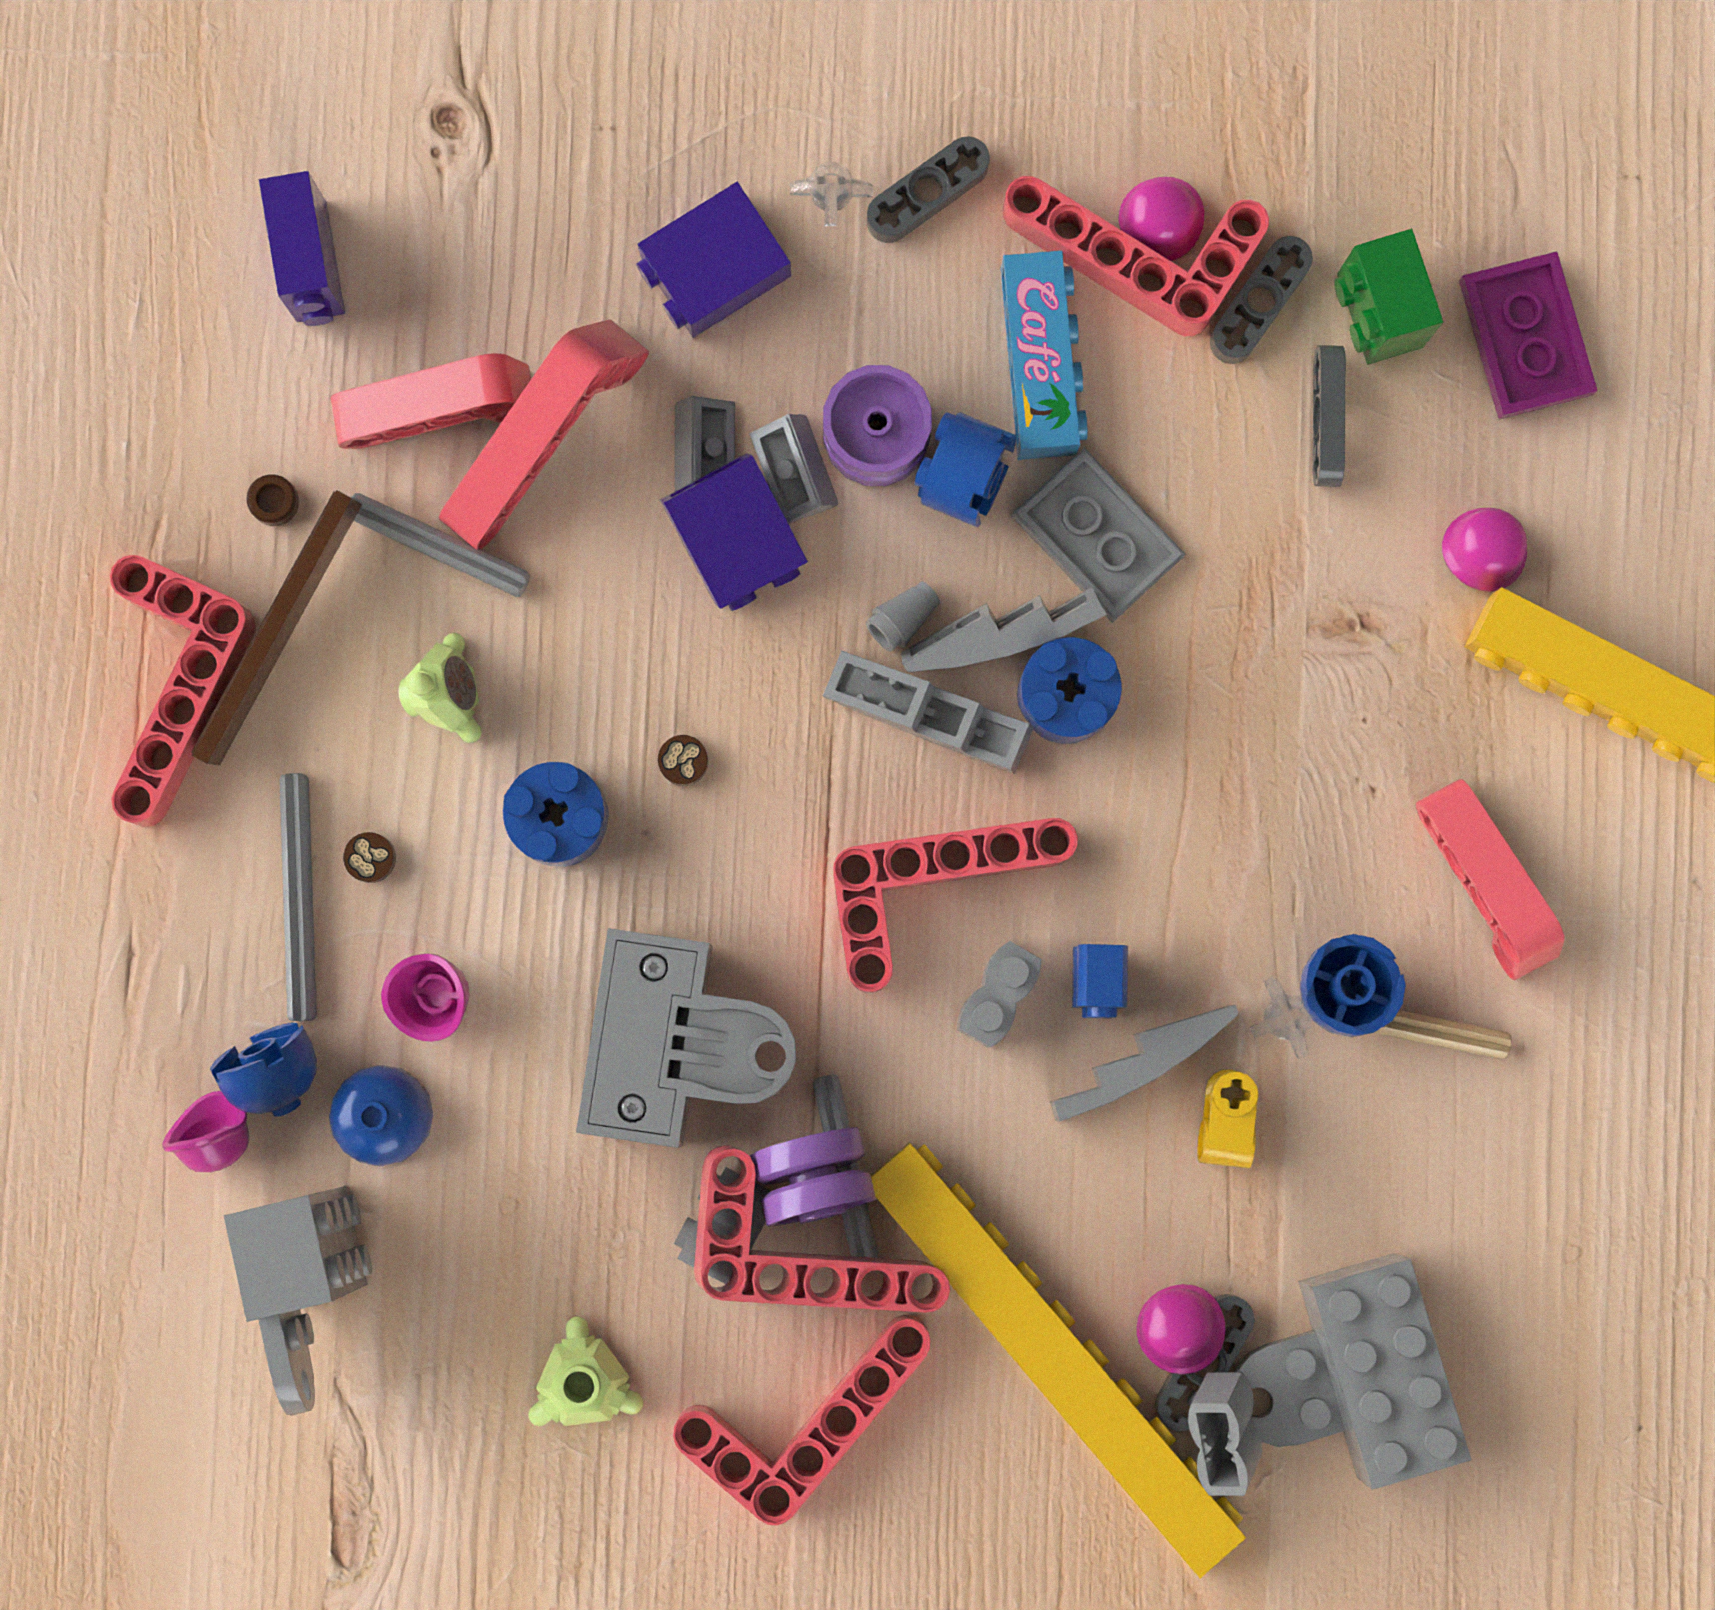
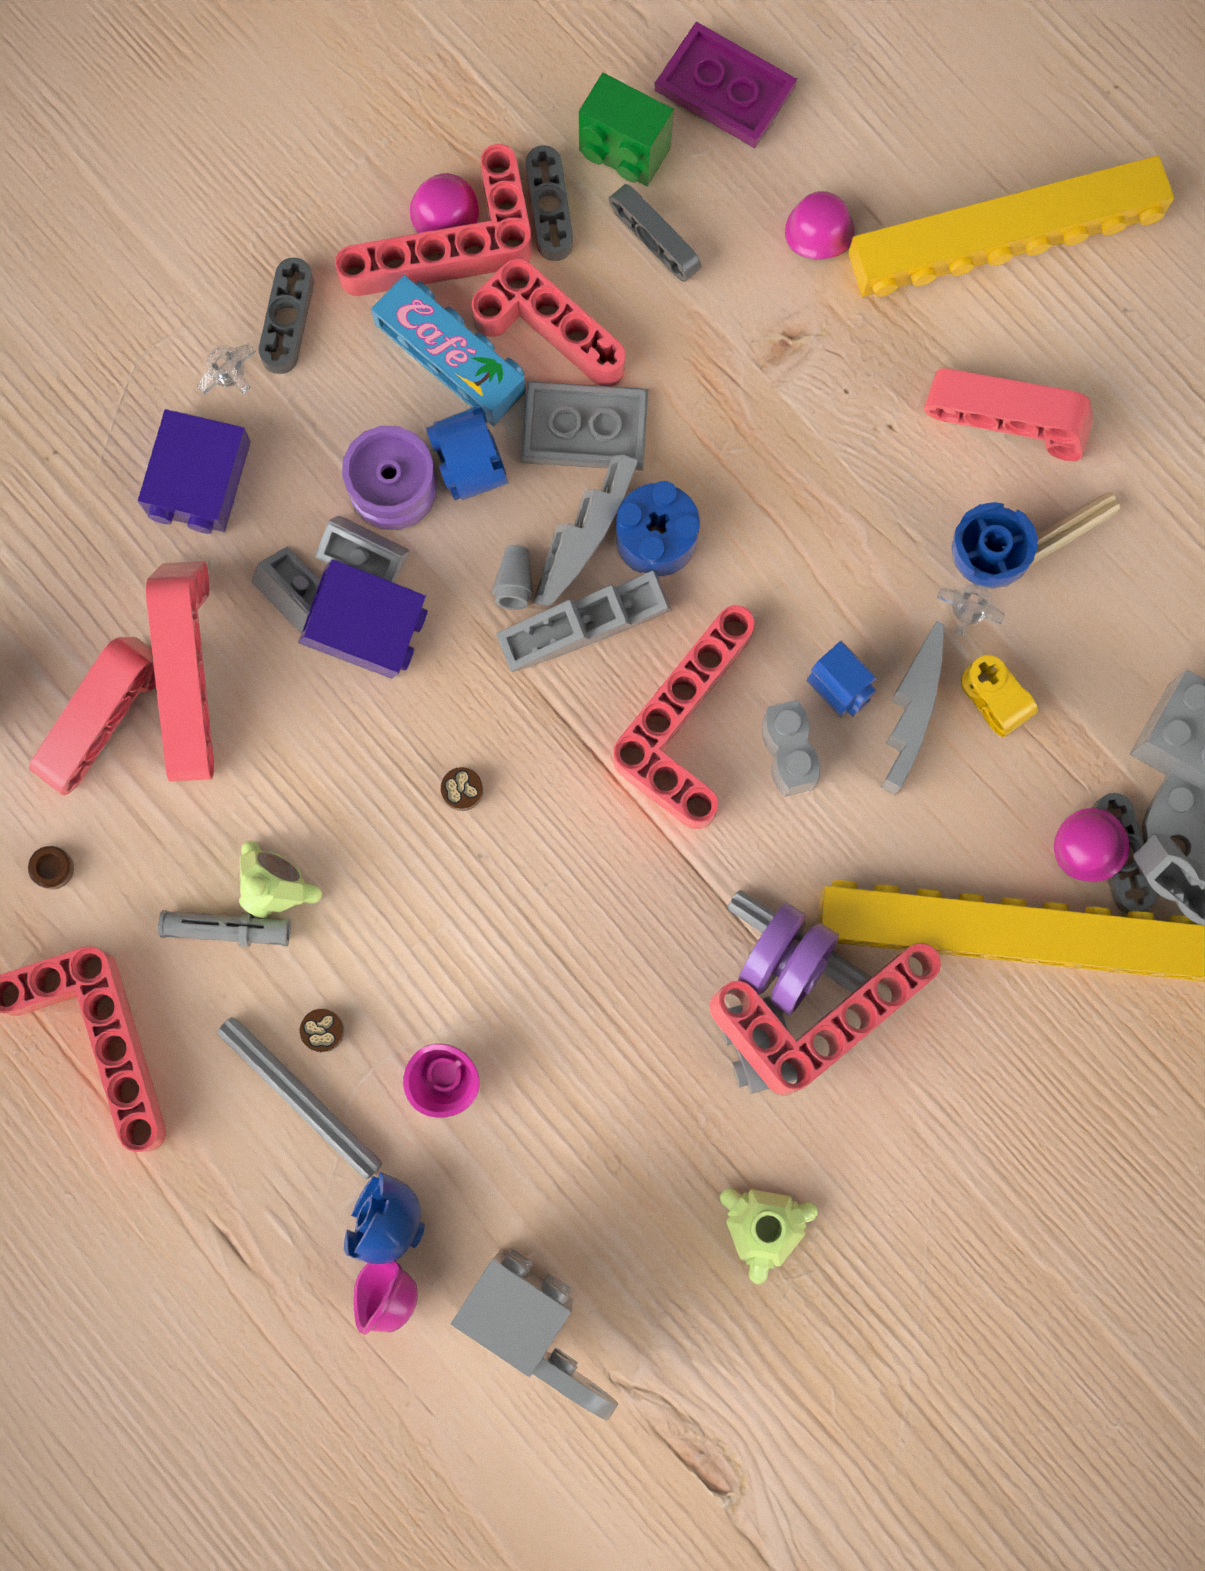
camera: 40 degrees left, 5 degrees down
reddish brown tile [192,490,362,765] -> none
blue cylinder [329,1065,433,1167] -> none
light grey axle [351,493,530,597] -> none
blue brick [503,762,609,867] -> none
light grey brick [576,928,796,1148] -> none
coral beam [673,1315,931,1526] -> none
none -> light grey pin [158,910,291,947]
none -> coral beam [471,259,625,386]

